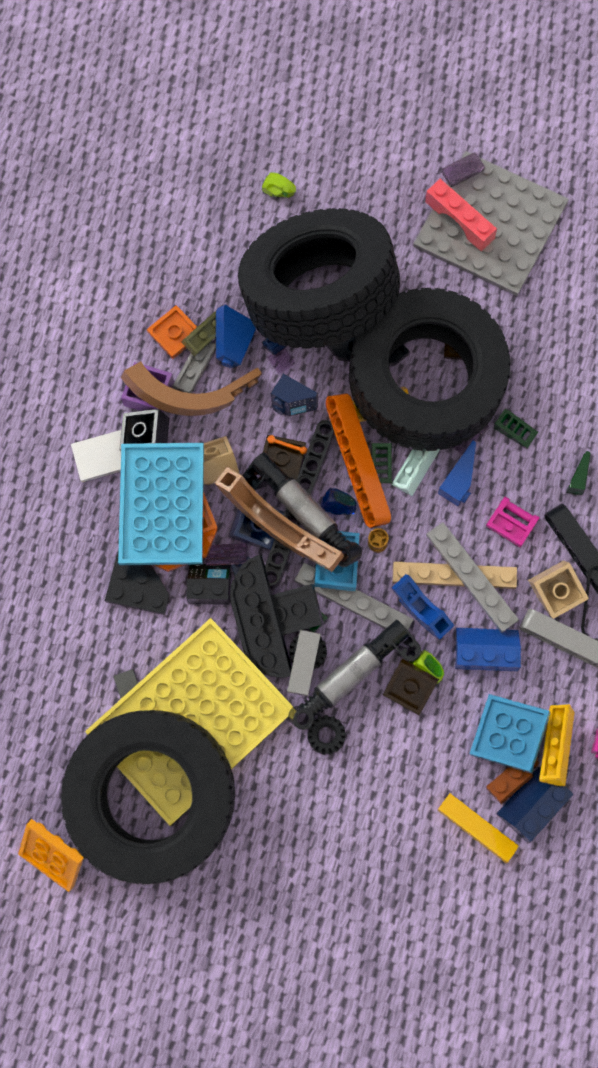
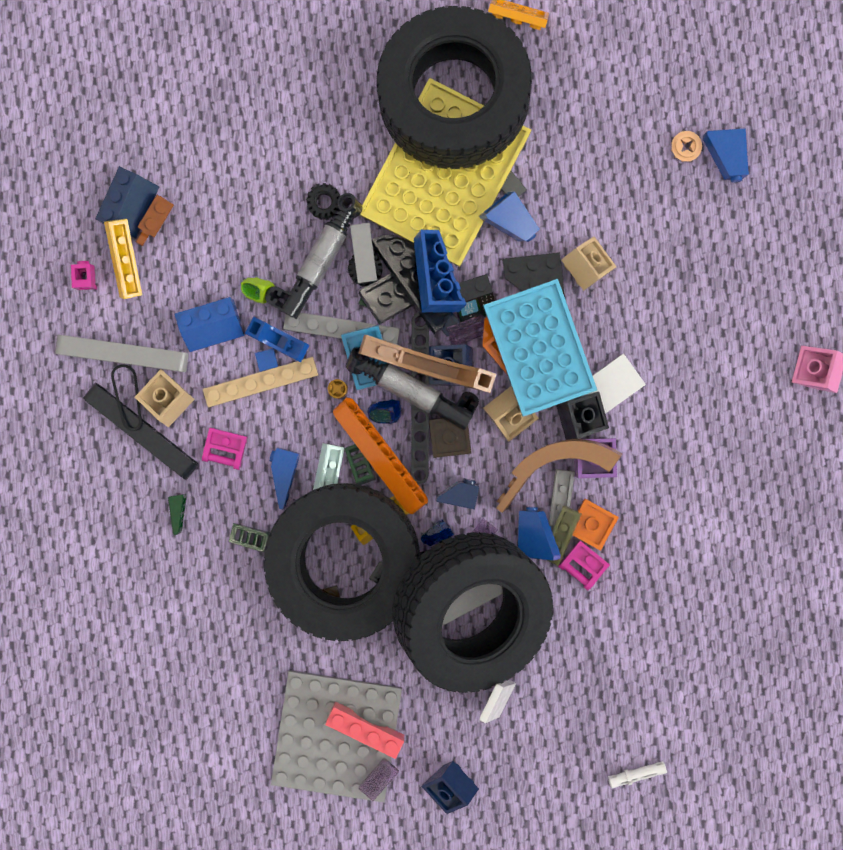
camera: 155 degrees right, 15 degrees up
lime rock [262,172,296,198] -> none
orange hinge [267,435,308,454] -> none
dark brown plate [383,659,439,715] -> none
light grey plate [426,522,519,633] -> none
yellow slope [437,793,519,863] -> none
dark azure plate [469,694,550,773] -> none
none -> blue tile [255,348,279,372]
none -> blue wedge [414,230,467,313]
none -> clear blue rock [421,519,454,546]
none -> dark blue slope [421,761,479,814]
none -> slope [479,191,540,242]
none -> white tile [480,680,516,723]
none -> dark pink plate [558,540,610,591]
none -> tan slope [561,237,616,291]
none -> white pin [608,761,667,789]

